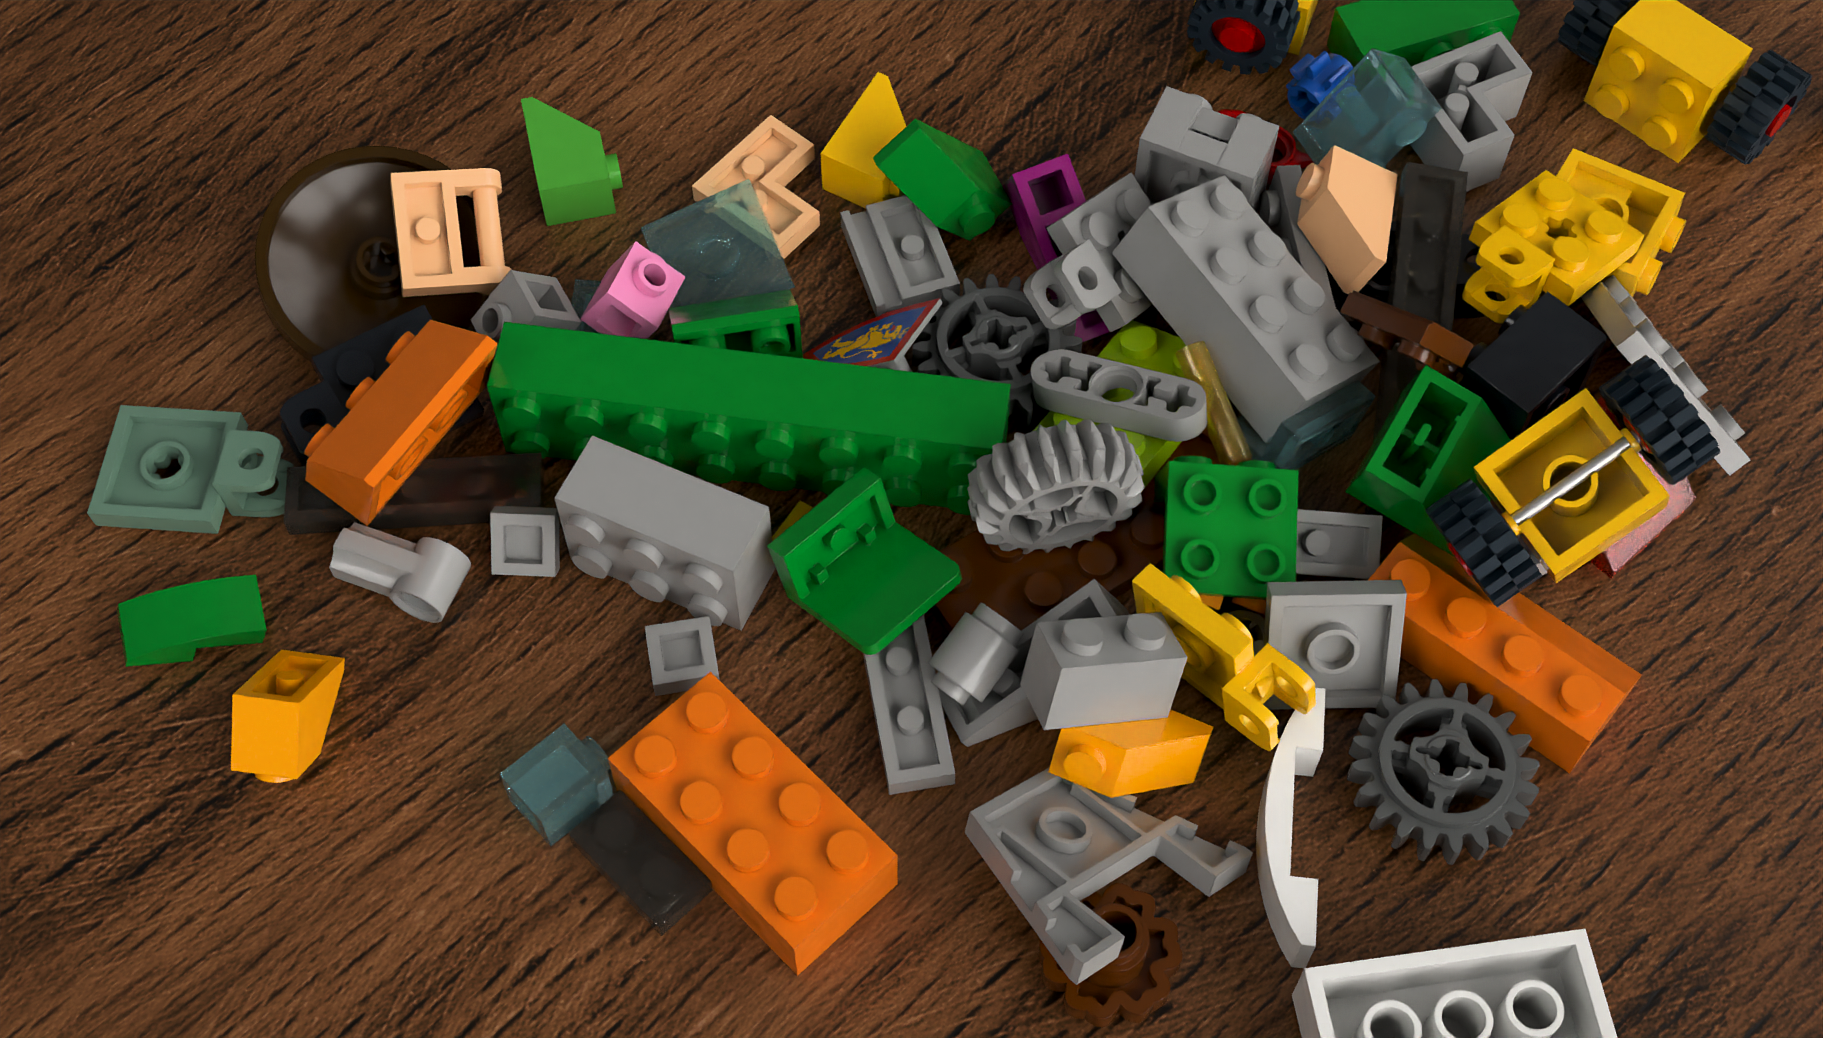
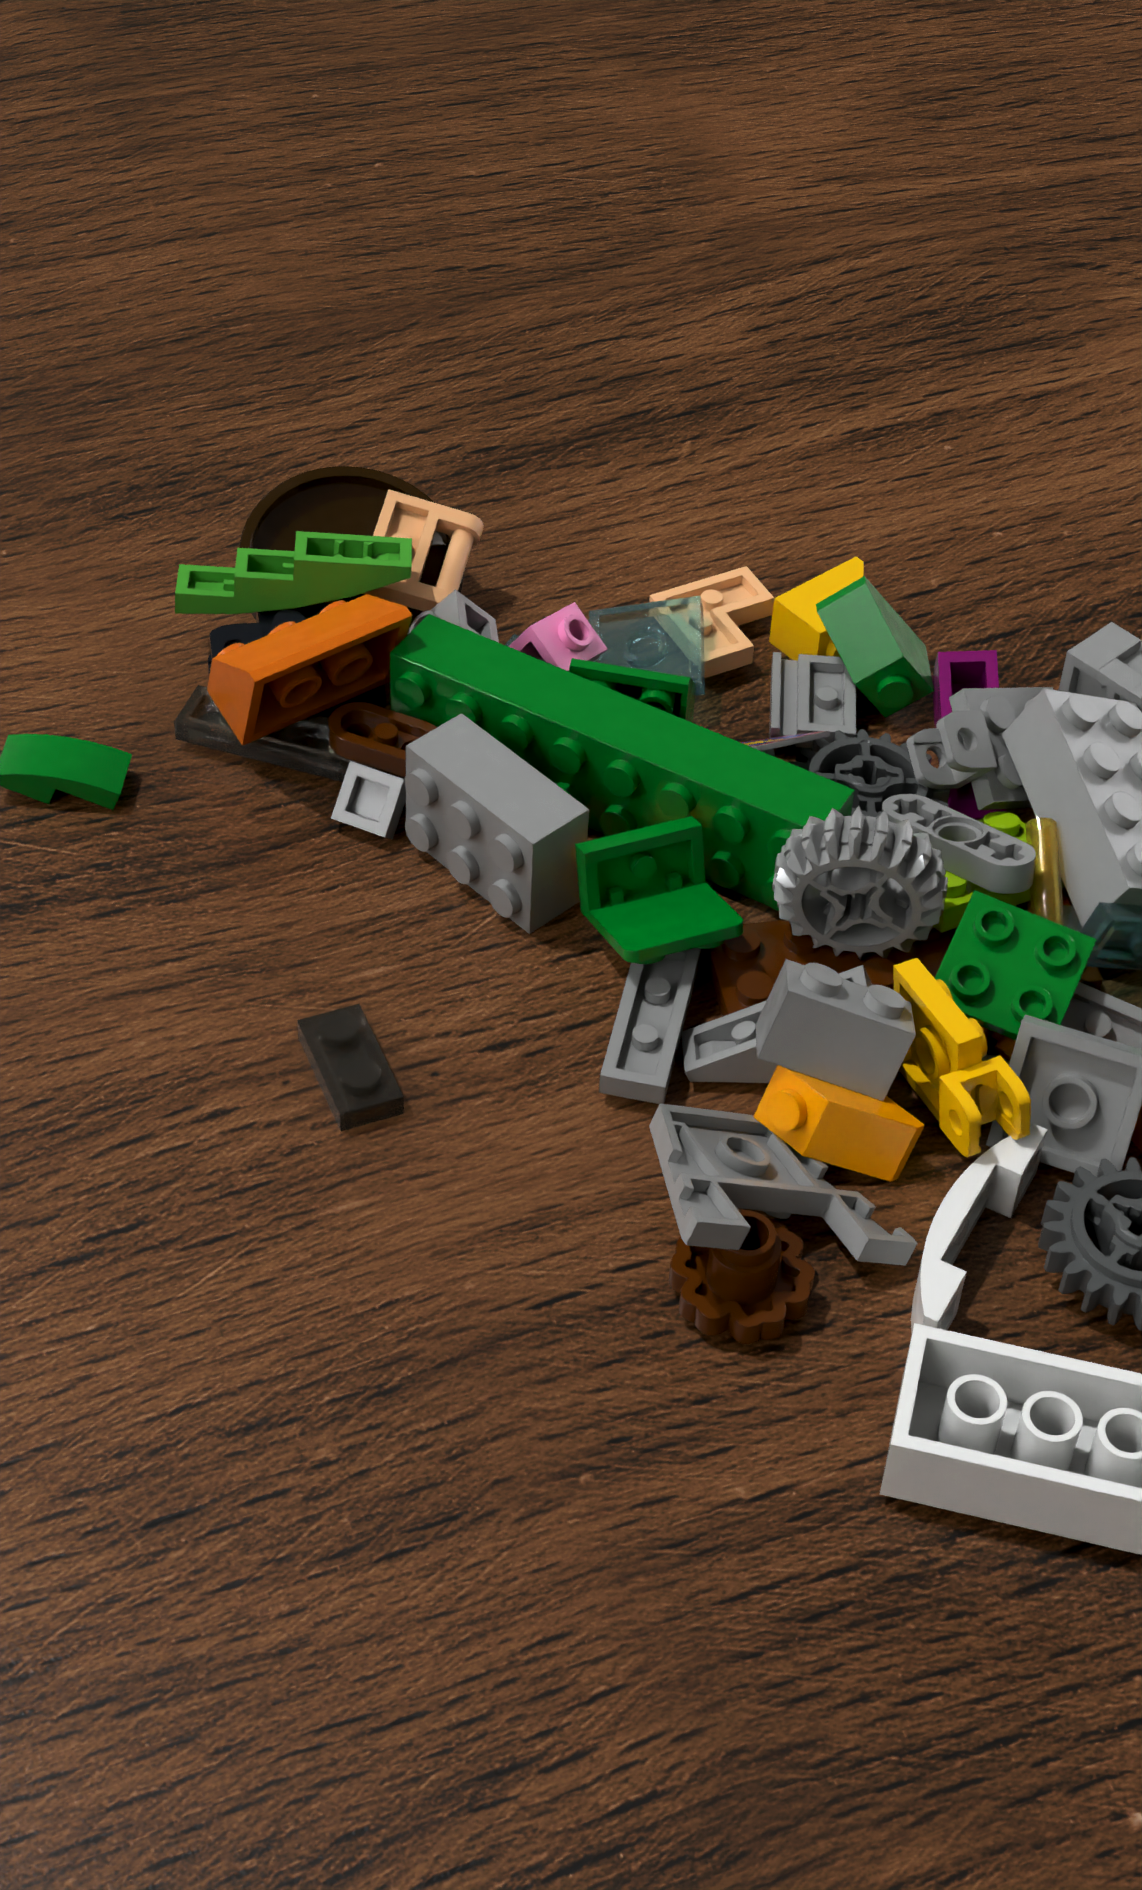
camera: 20 degrees right, 15 degrees down
sand green plate [87,405,298,534] -> none
light orange slope [231,650,345,783] -> none
light grey piece [329,522,471,623] -> none
clear light blue brick [499,723,614,846] -> none
bright green slope [521,97,623,226] -> none
orange brick [608,672,898,976] -> none
light grey plate [645,616,720,696] -> none
light grey brick [928,603,1024,705] -> none
none -> bright green slope [175,531,412,614]
none -> reddish brown plate [328,702,437,777]

